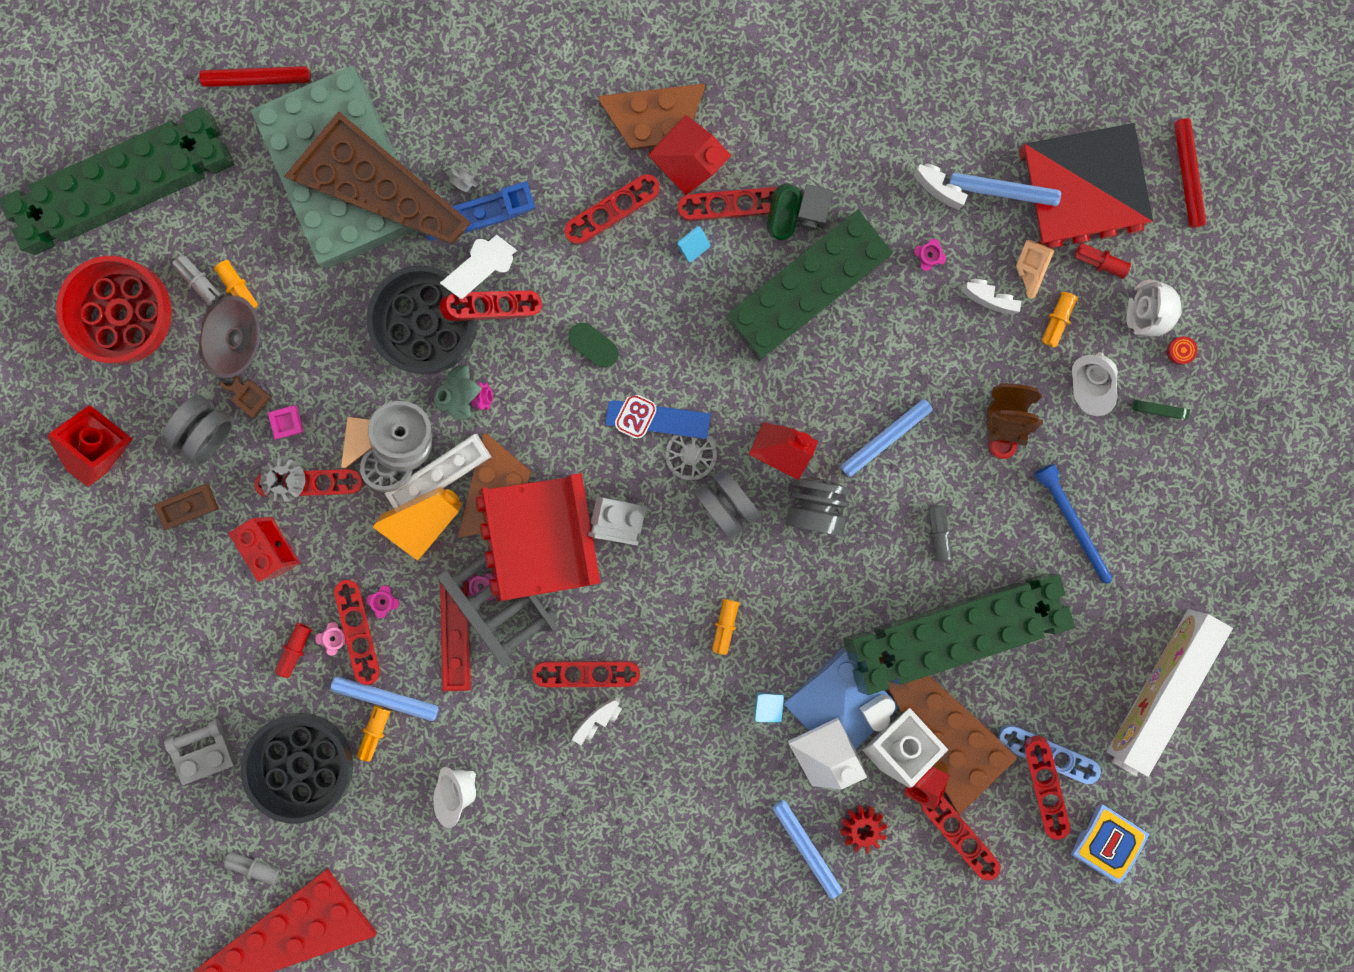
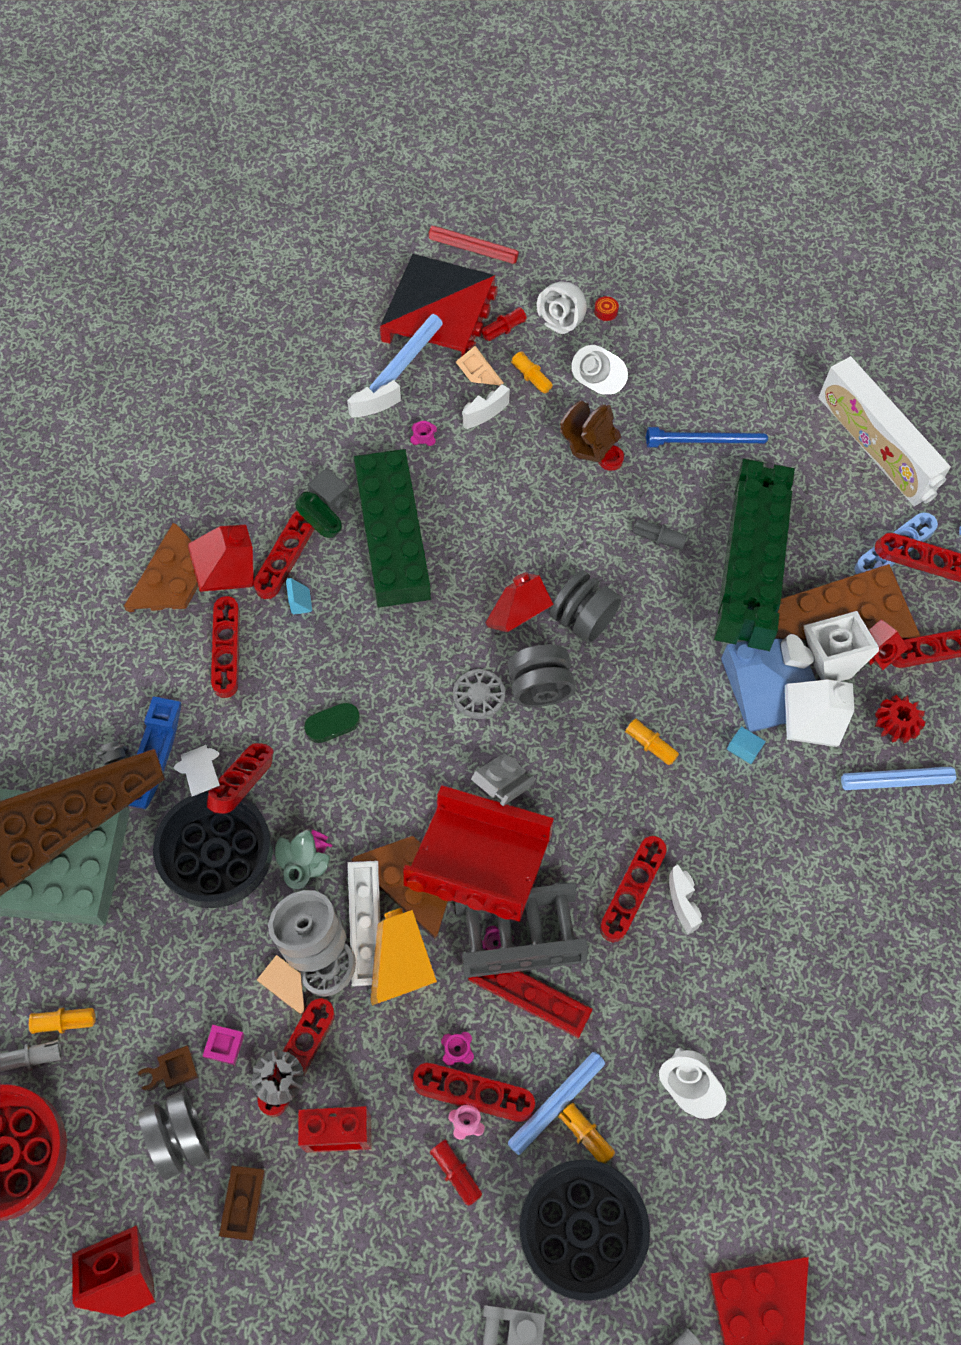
camera: 60 degrees left, 25 degrees down
flat silver hat [199,296,260,378] -> none
blue sticker [605,395,711,439] -> none
light blue axle [840,399,933,477] -> none
dark green tile [1132,399,1190,420] -> none

